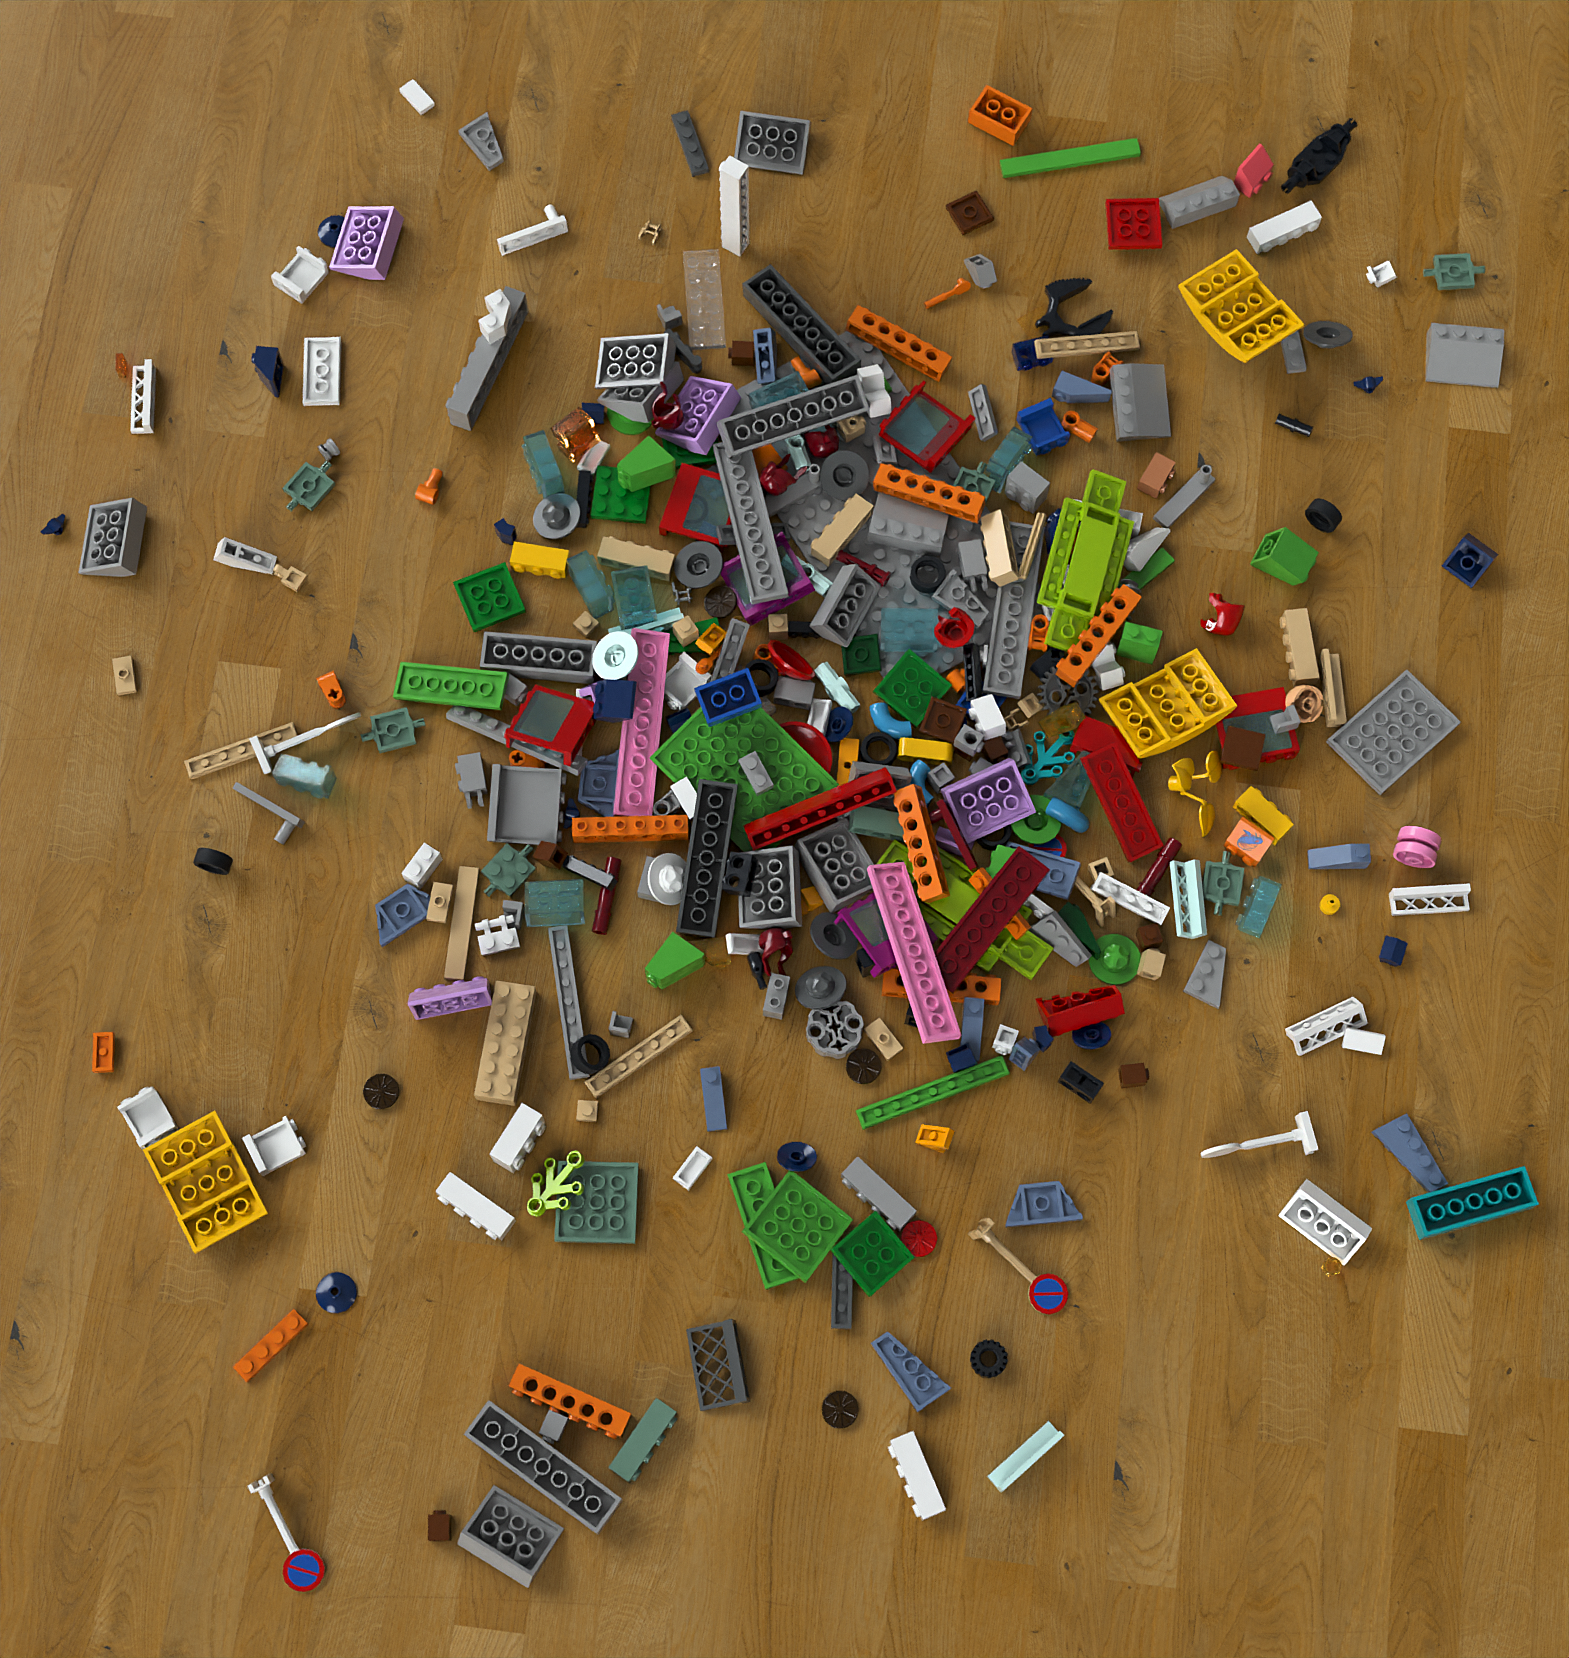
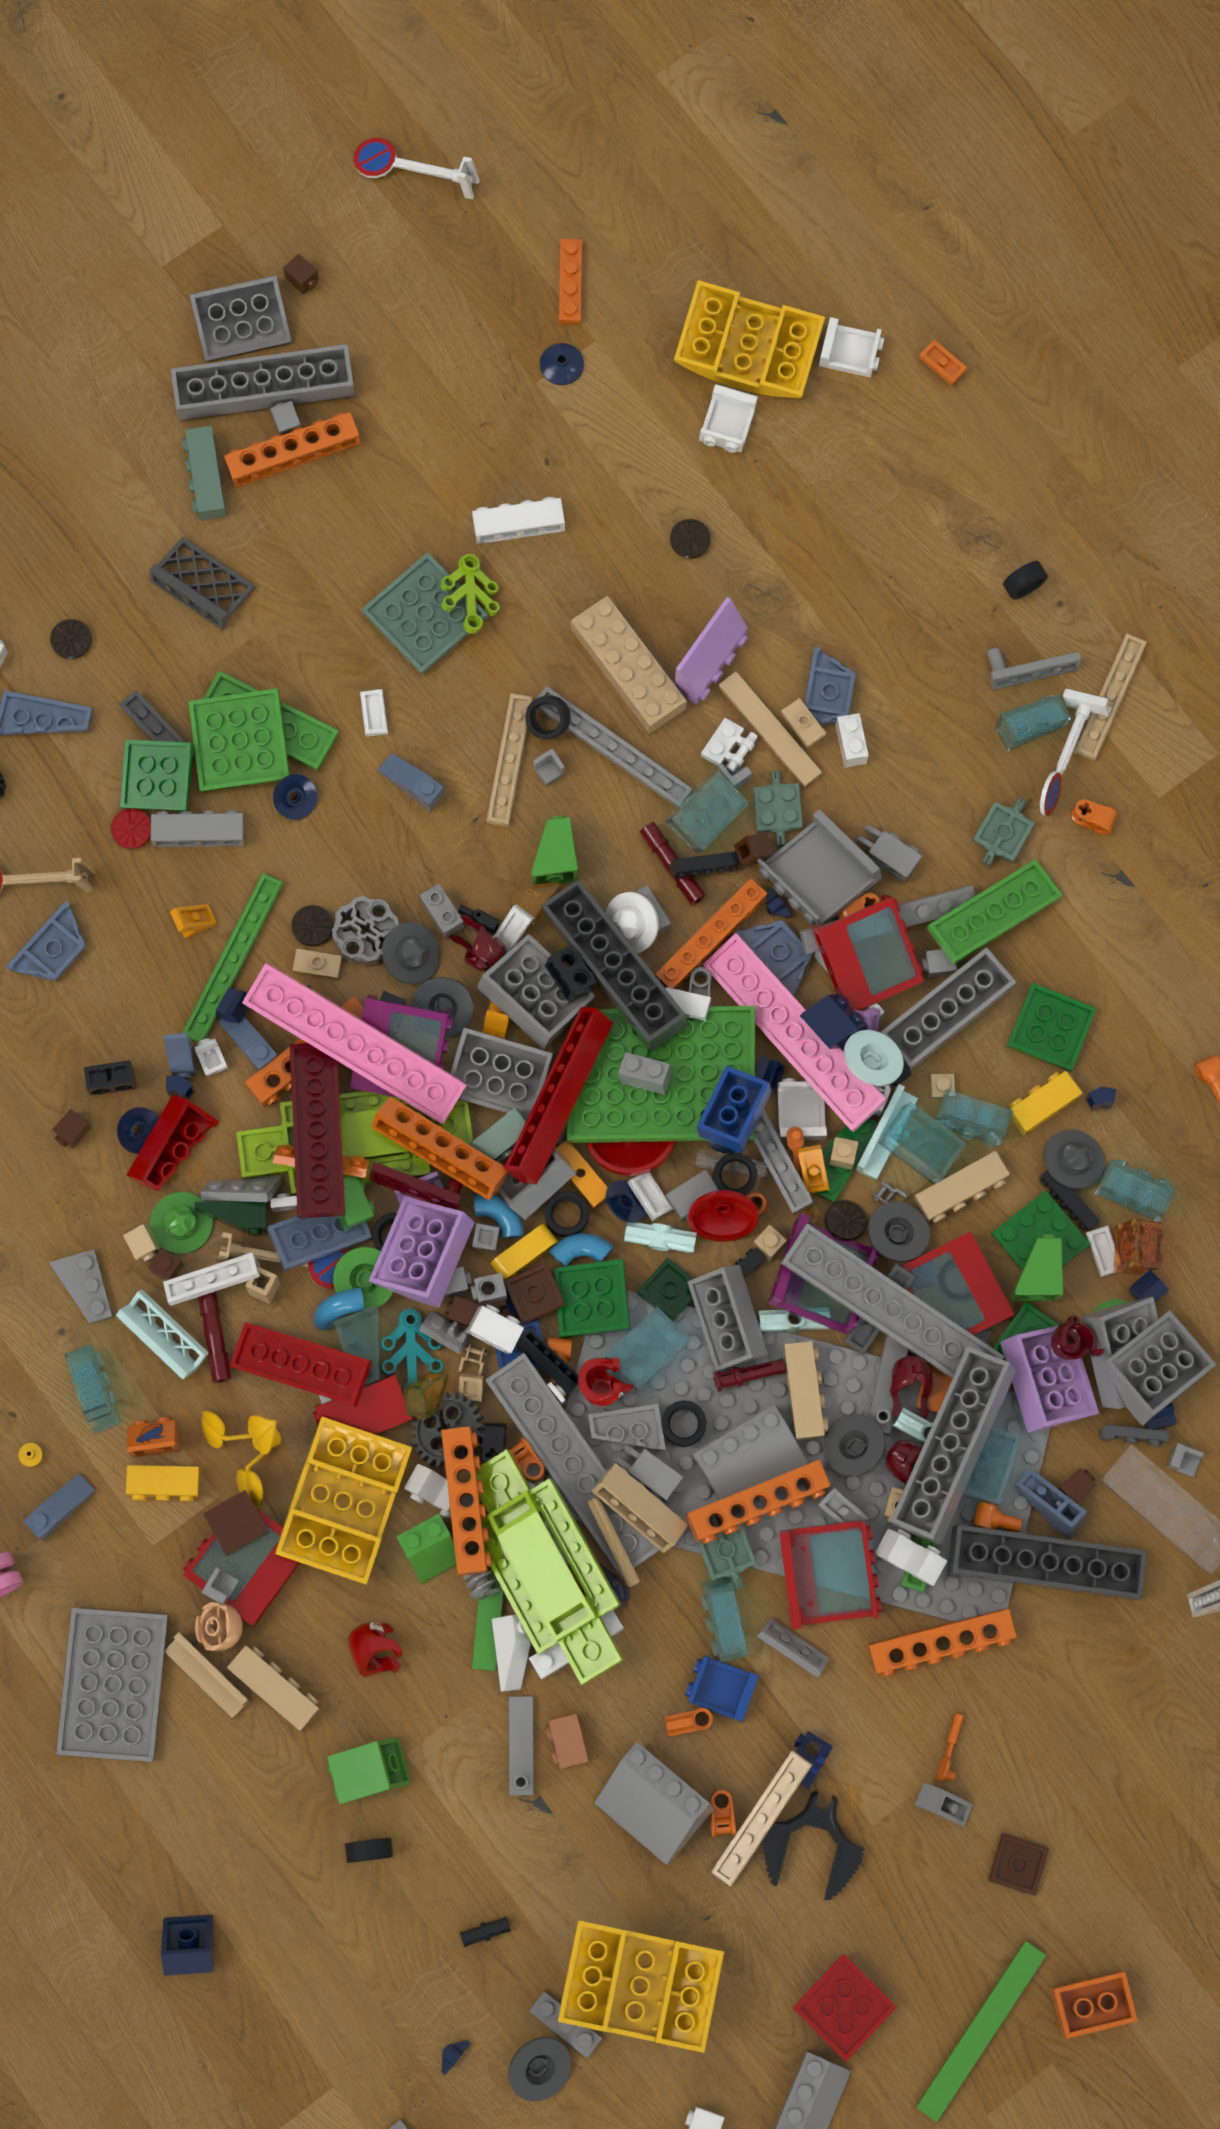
camera: 135 degrees right, 5 degrees up
white brick [490,1103,546,1174] -> none
tan plate [576,1100,598,1122] -> none
light grey brick [1004,461,1050,514] -> none
sand blue slope [1052,371,1112,403] -> none
sand green plate [1202,851,1245,916] -> none

